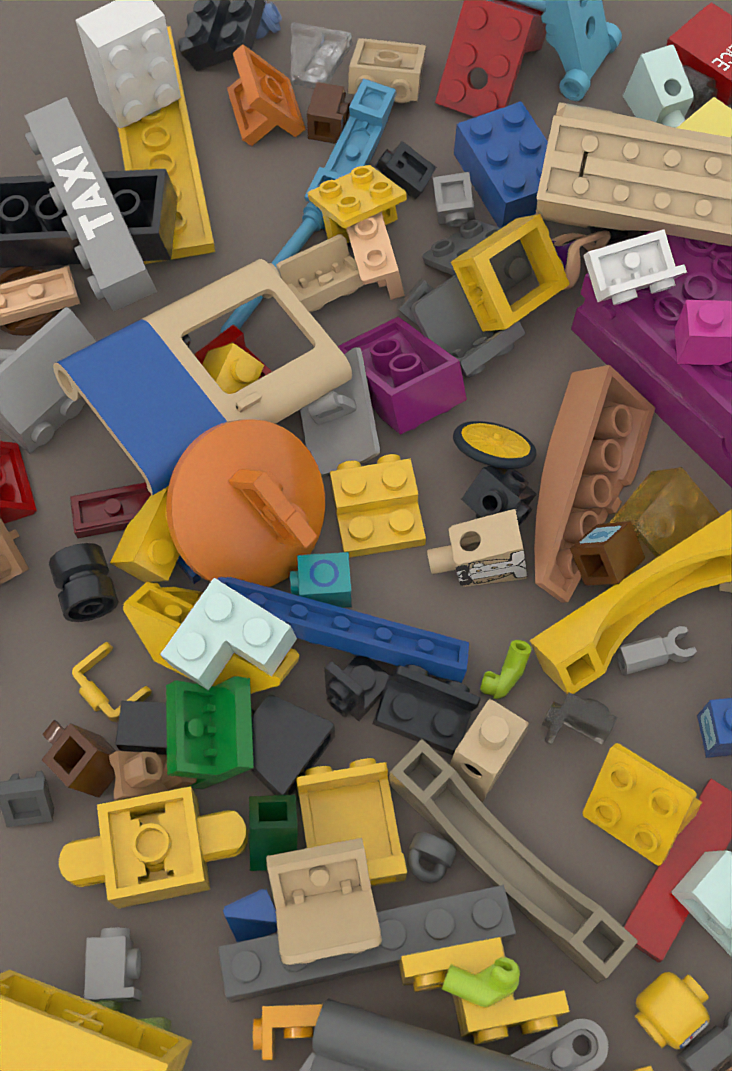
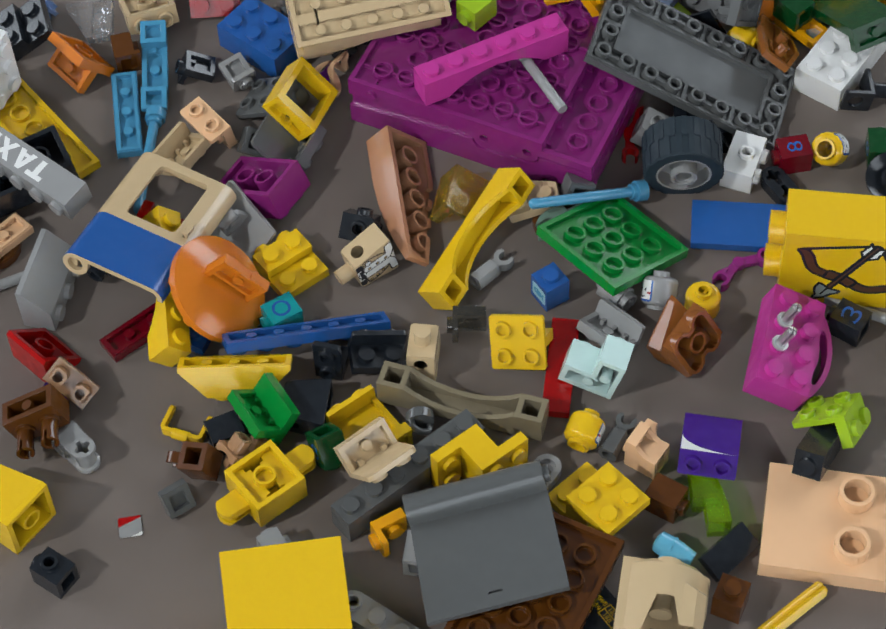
camera: 25 degrees left, 10 degrees down
black wheel [48,543,119,622] -> none
light aqua brick [160,578,297,690] -> none
blue slope [223,888,278,943] -> none
yellow bracket [308,165,407,243] -> none
lime arm [442,957,520,1007] -> none
wheel [453,421,536,469] -> none
lime arm [480,640,532,699] -> none
reddish brown brick [570,521,645,585] -> none
white bracket [583,229,687,305] -> none
none -> dark azure tile [111,71,144,159]

